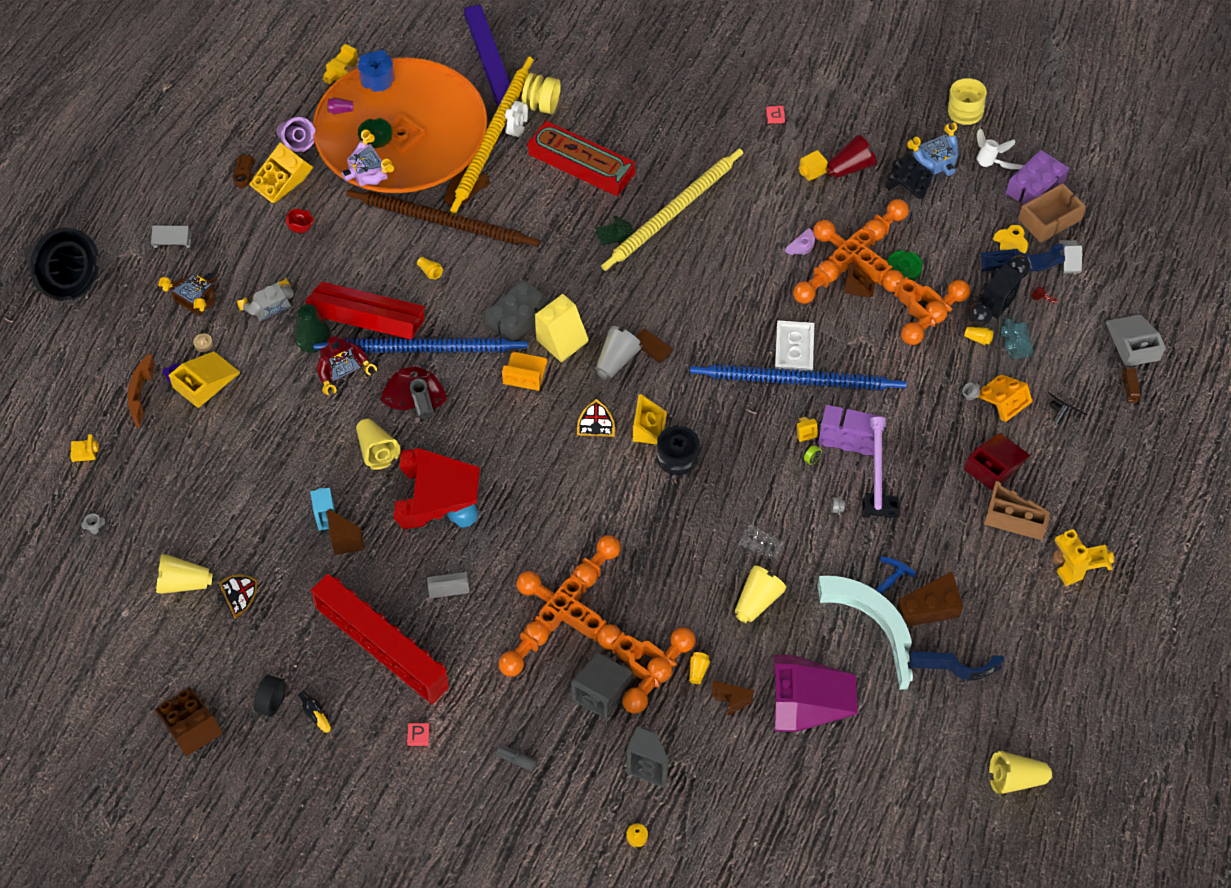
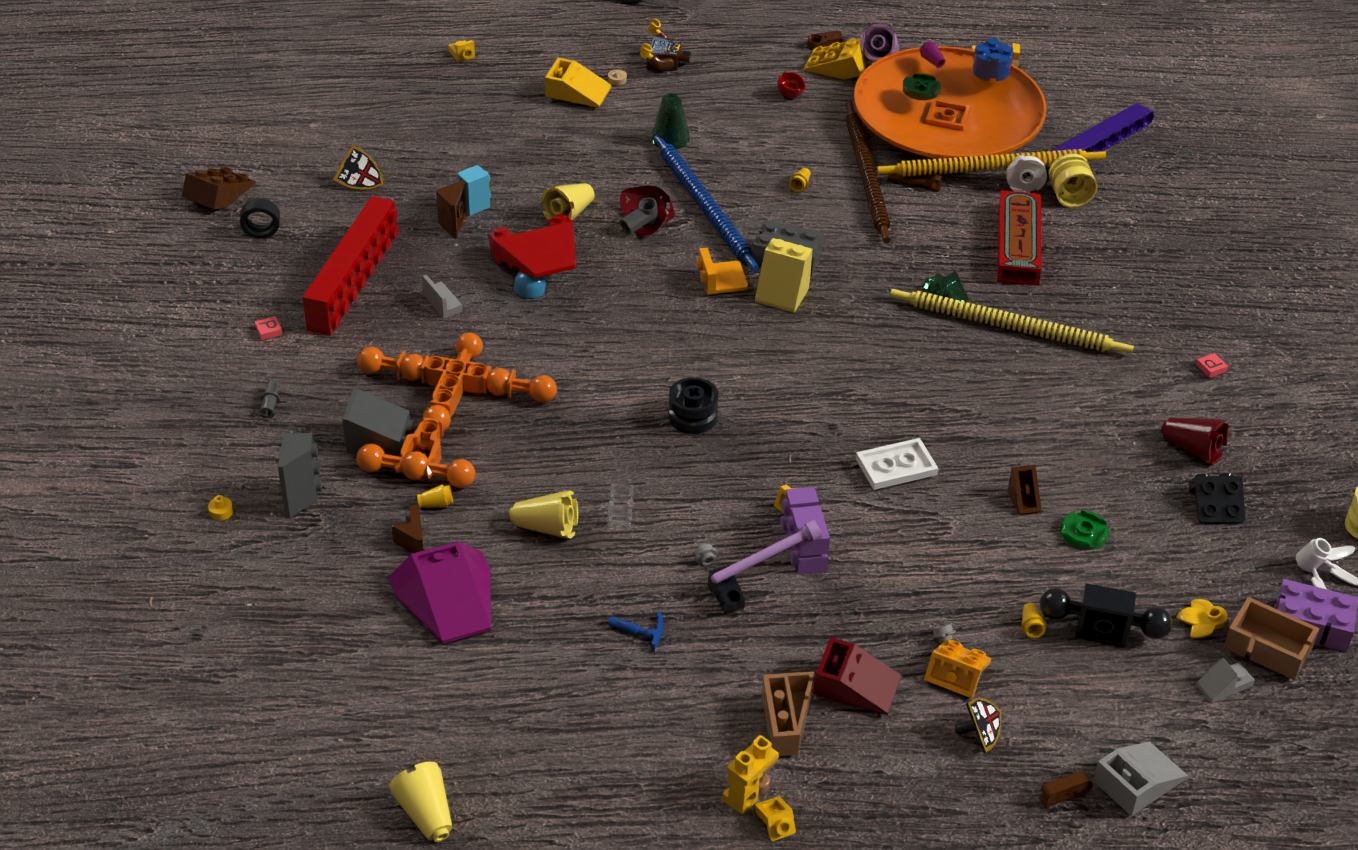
camera: 65 degrees right, 15 degrees down
light grey plate [81,513,105,534] -> none
dark orange slope [128,354,155,427] -> none
light grey hinge [151,226,192,248] -> none
light yellow cone [156,554,213,594] -> none
light grey torso [237,278,294,321] -> none
black piece [298,691,331,733] -> none
red brick [305,281,425,340] -> none
torso [316,336,377,395] -> none
torso [341,130,394,186] -> none
shield [577,398,615,437] -> none
light grey cone [595,326,642,379] -> none
yellow slope [633,394,667,444] -> none
reddish brown tile [636,328,672,363] -> none
blue hose [690,364,906,391] -> none
lavender plate [785,228,815,255] -> none
orange piece [793,199,971,345] -> none
yellow brick [799,150,828,181] -> none
lime tile [804,445,822,465] -> none
light aqua arch [817,576,913,689] -> none
reddish brown wedge [896,572,963,627] -> none
torso [907,122,958,176] -> none
dark blue piece [908,651,1004,681] -> none
dark blue piece [981,244,1065,272] -> none
clear light blue bracket [1001,318,1034,359] -> none
clear red hand [1031,287,1058,304] -> none

